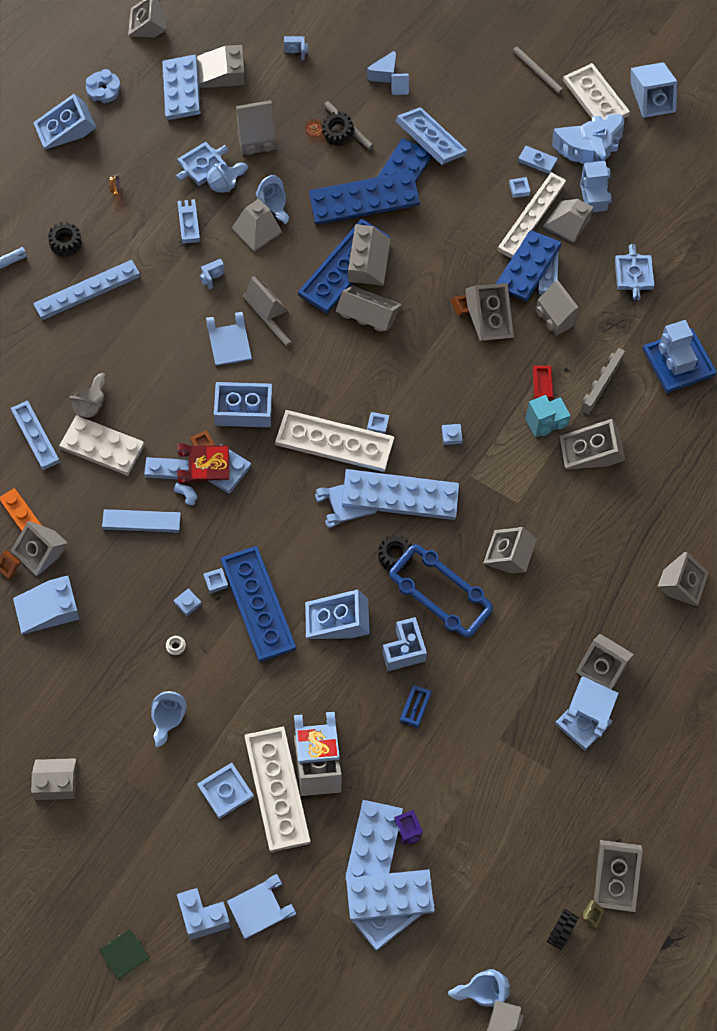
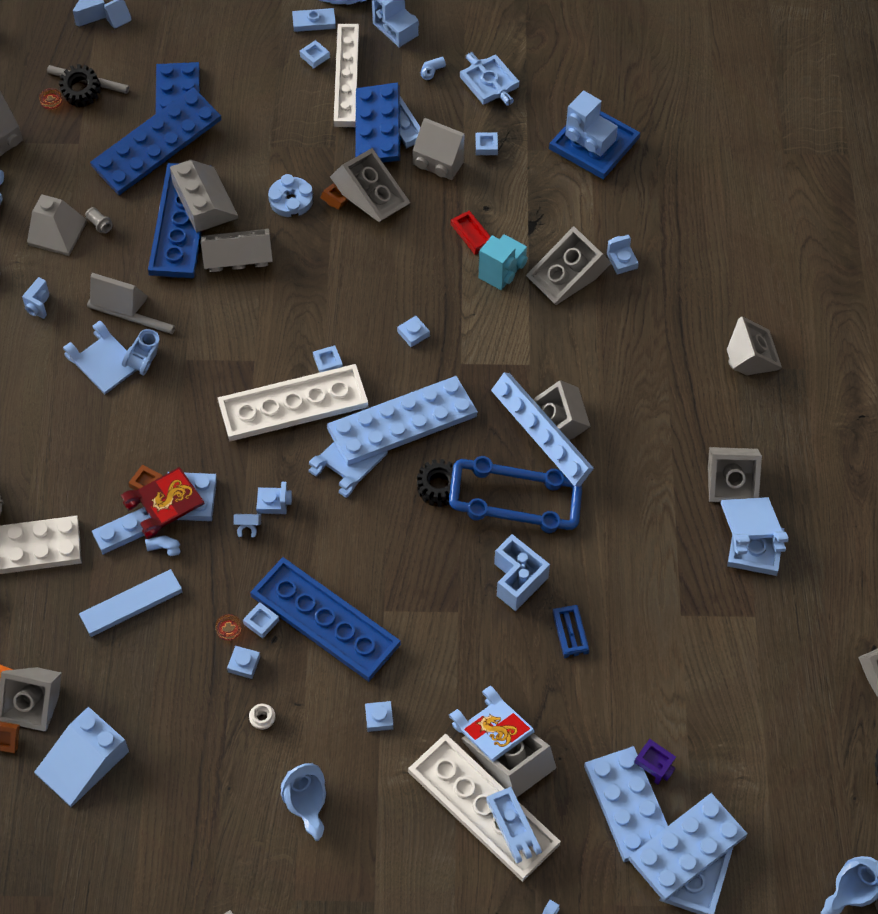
camera: 30 degrees left, 5 degrees down
light blue plate [197,763,254,819] -> none
light blue brick [214,382,273,427] -> none
light blue piece [256,175,289,224] -> none
light blue slope [305,590,370,639] -> none
light blue plate [395,107,467,164] -> none
light grey slope [543,199,593,244] -> none
light grey plate [582,348,625,415] -> none
none -> light grey pin [85,207,113,233]
none -> light blue piece [122,329,159,376]
none -> clear orange tile [216,614,242,641]
none -> light blue tile [234,514,261,537]
none -> light blue bracket [256,482,292,514]
none -> light blue plate [268,174,313,217]
none -> light blue plate [365,701,393,732]
none -> light blue arm [420,57,446,80]
none -> light blue plate [475,132,498,155]
none -> light blue hinge [486,787,542,863]
none -> light blue plate [491,372,594,487]
none -> light blue bracket [607,235,639,274]

